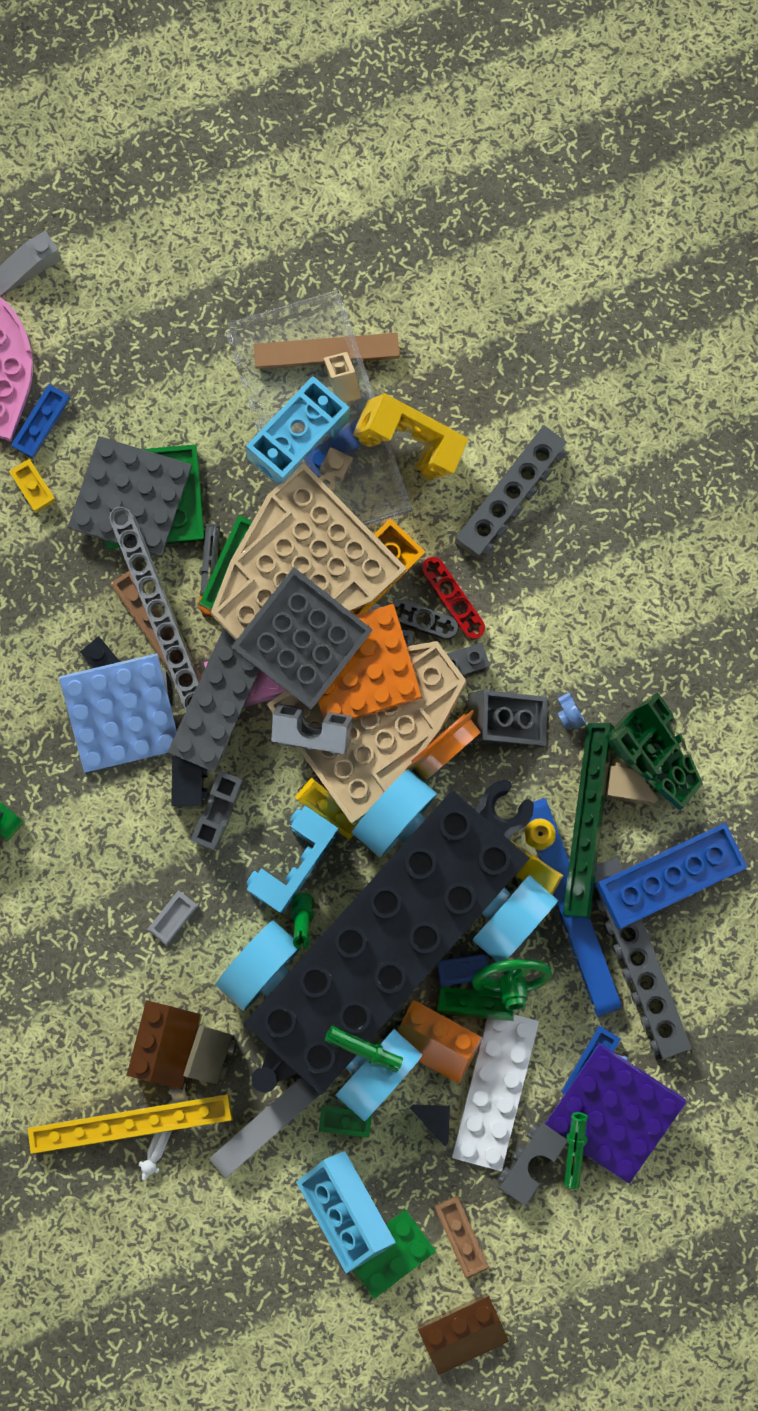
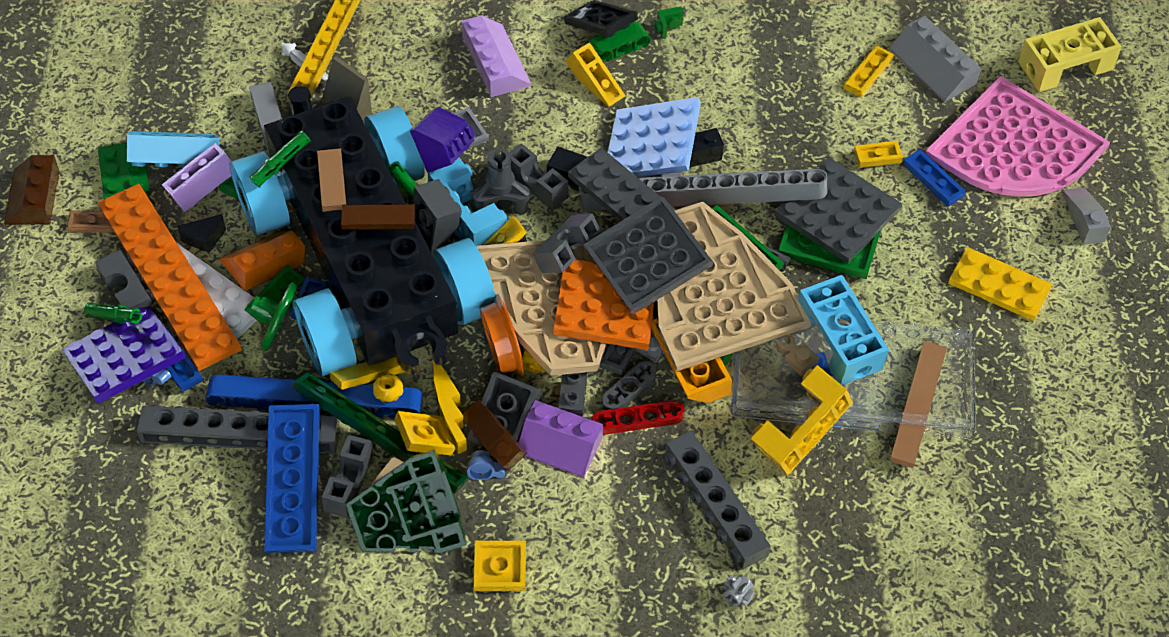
camera: 115 degrees right, 25 degrees down
reddish brown slope [126,1000,202,1090] -> none
tan slope [324,352,361,404] -> none
none -> orange plate [97,184,242,371]
none -> lavender brick [162,143,232,212]
none -> medium nougat tile [317,149,346,212]
none -> dark grey arch [321,435,374,518]
none -> reddish brown tile [341,205,415,230]
none -> yellow plate [394,411,455,456]
none -> dark purple slope [410,107,475,173]
none -> dark grey slope [412,179,462,255]
none -> yellow slope [433,360,467,454]
none -> lavender slope [462,15,531,97]
none -> reddish brown slope [463,400,528,470]
none -> dark grey wheel [472,148,530,214]
none -> yellow plate [474,541,526,591]
none -> medium lavender slope [519,400,603,478]
none -> yellow slope [565,42,625,107]
none -> light grey gear [722,575,755,607]
none -> yellow plate [948,247,1053,321]

